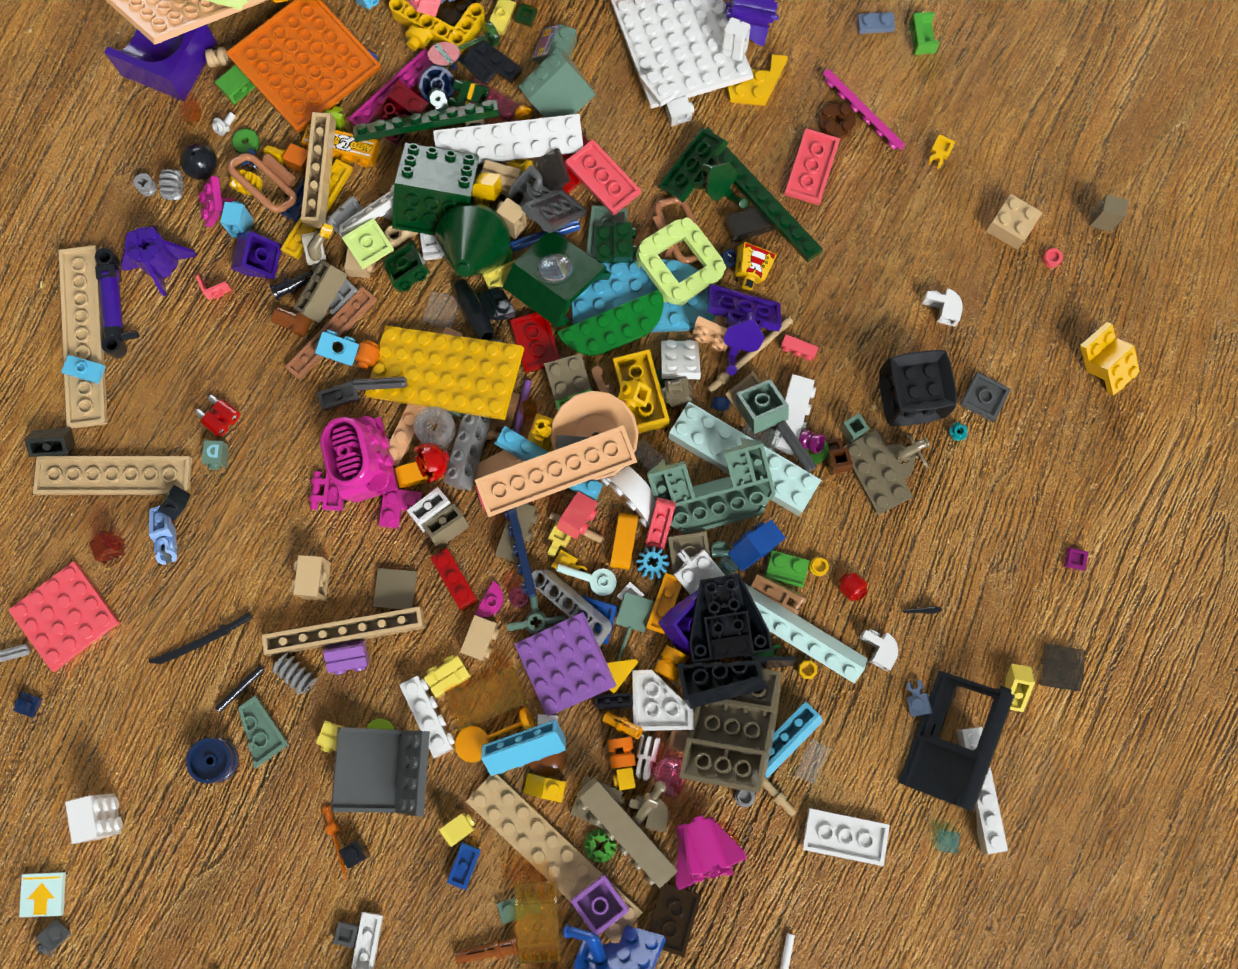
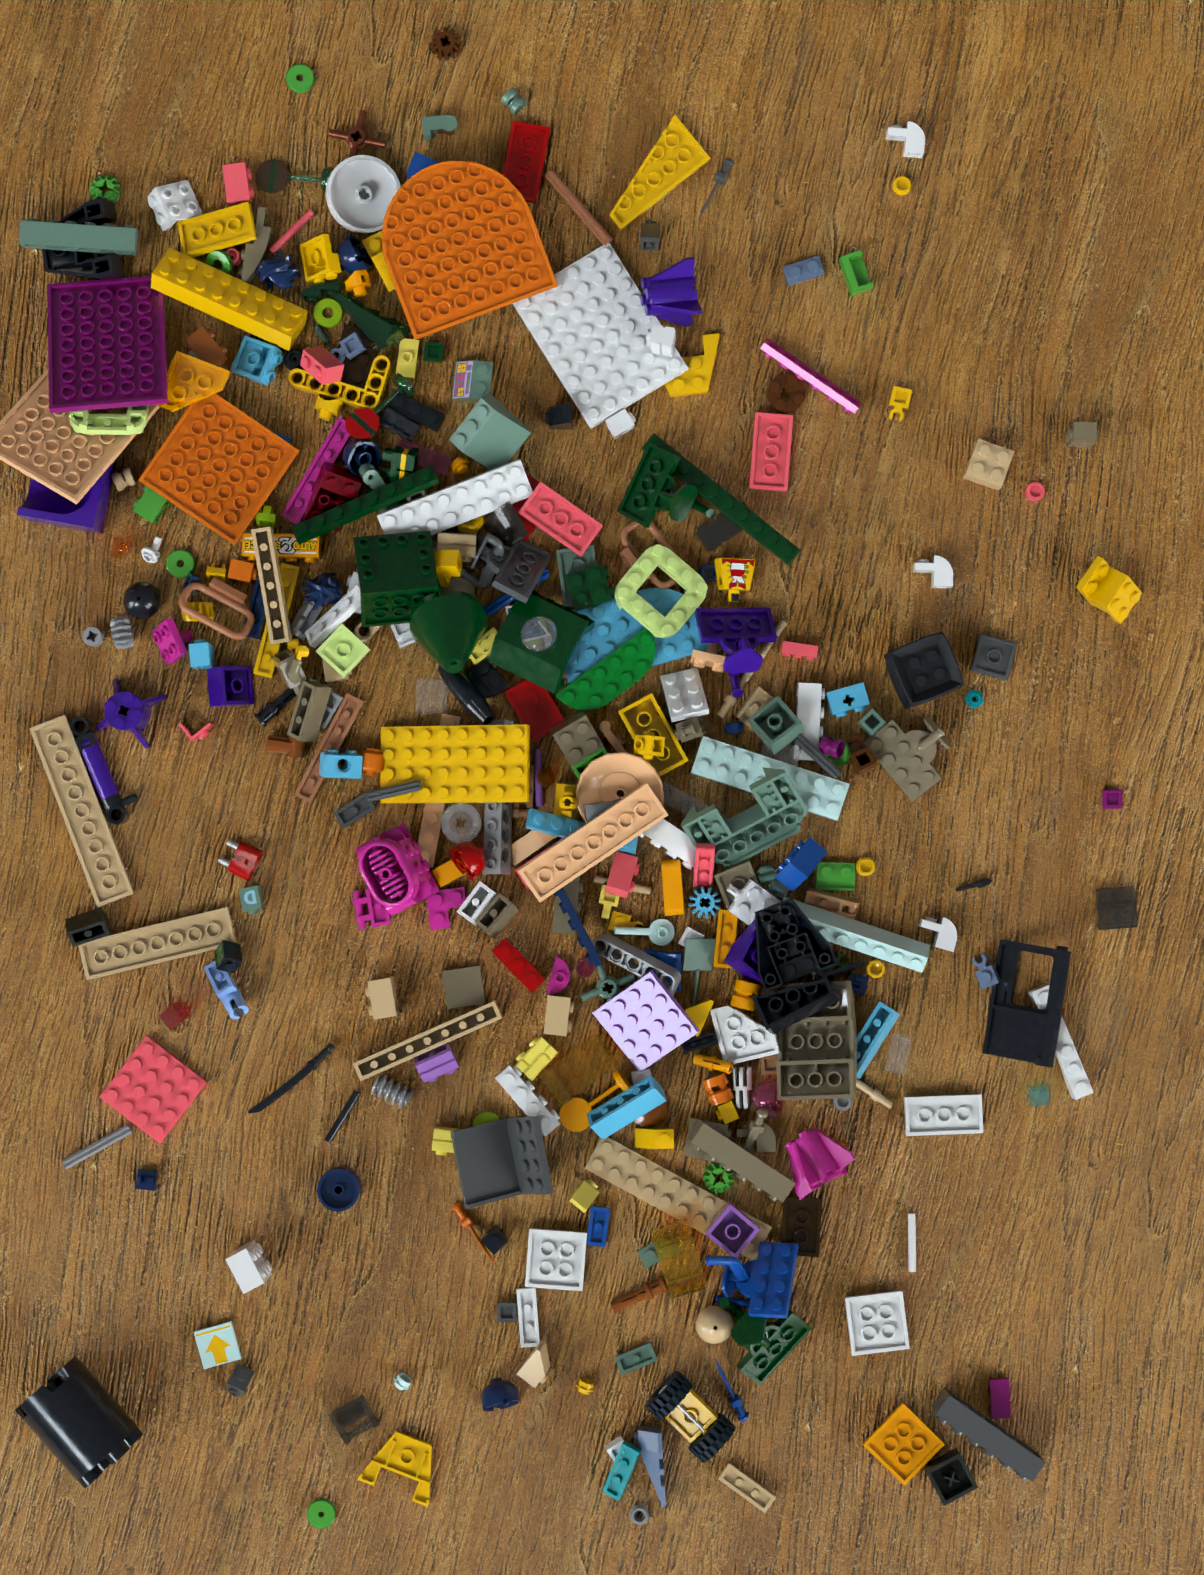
camera: 10 degrees left, 10 degrees up
medium azure plate [61,355,106,384] -> none
sand green wing [238,696,290,769] -> none
dark green plate [382,240,430,292] -> none
tan brick [496,197,527,239] -> none
white plate [640,68,676,107] -> none
red head [839,572,868,601] -> none
light yellow slope [1005,664,1035,712] -> none
none -> dark blue hair [301,572,342,610]
none -> white plate [525,1228,587,1291]
none -> black slope [545,403,572,429]
none -> medium azure brick [825,682,870,718]
none -> dark blue tile [847,972,869,996]

